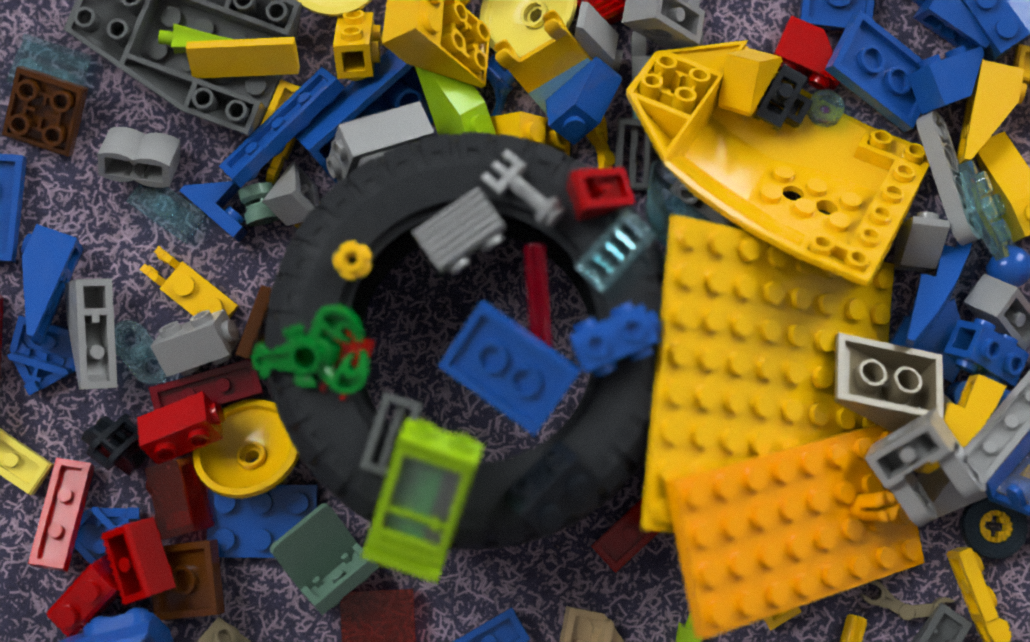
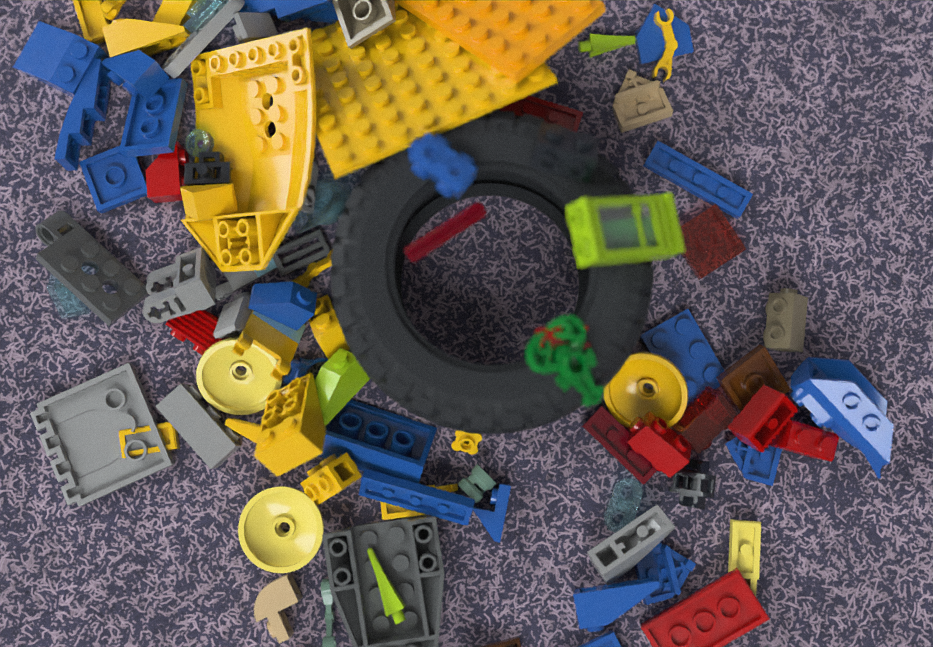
camera: 120 degrees left, 0 degrees up
plate [28,457,95,572] -> none
light grey brick [97,127,181,188] -> none
clear light blue plate [126,183,207,243] -> none
yellow hinge [139,246,240,319] -> none
light grey brick [150,309,240,377] -> none
yellow tile [186,37,300,79] -> none
reddish brown tile [235,284,272,359] -> none
light grey slope [262,161,319,226] -> none
sand green bracket [270,503,379,615] -> none
light grey window [326,101,434,182] -> none
yellow plate [333,241,372,280] -> none
dark grey tile [360,392,423,480] -> none
light grey brick [413,187,506,275] -> none
blue plate [438,300,582,436] -> none
light grey hinge [480,149,565,228] -> none
red slope [566,167,636,222] -> none
clear light blue slope [573,208,657,293] -> none

